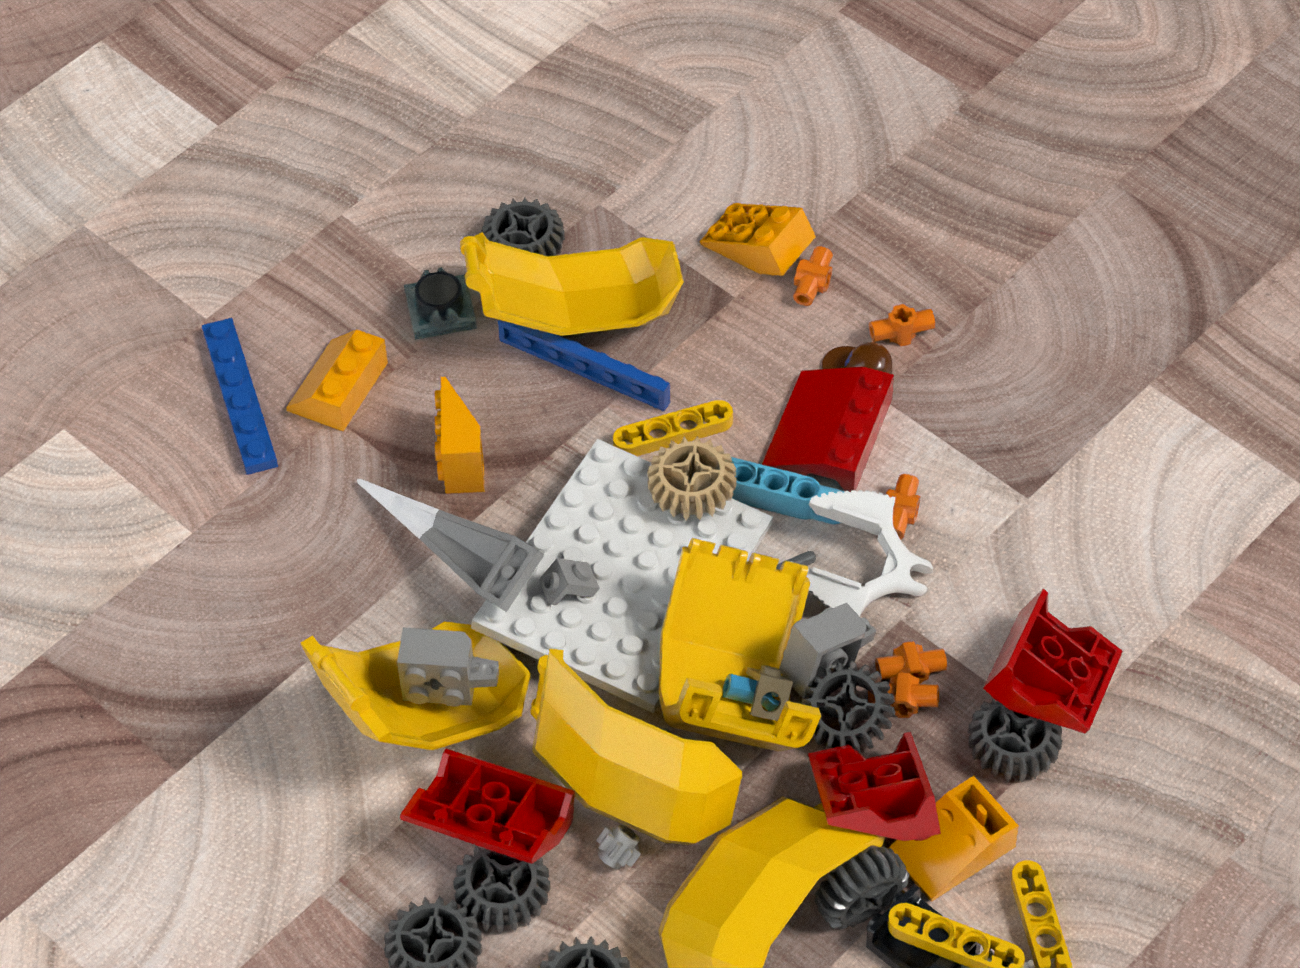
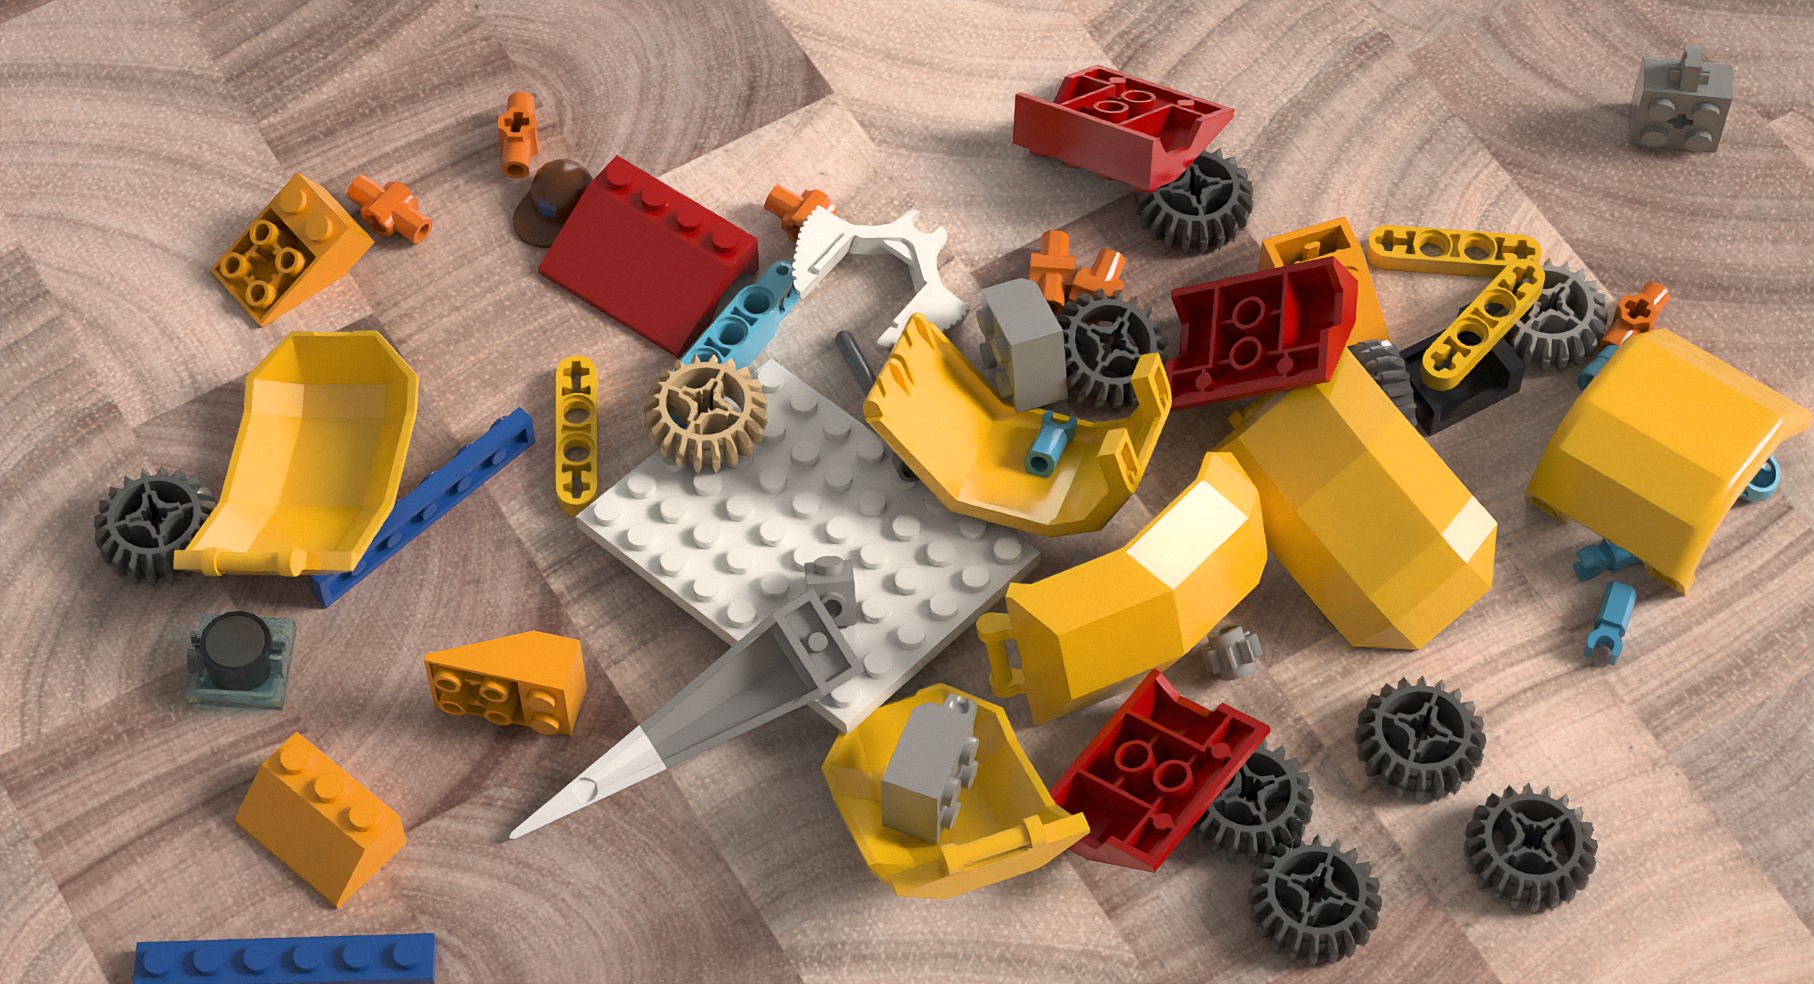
camera: 75 degrees left, 5 degrees up
dark tan bracket [746,665,793,721] -> none

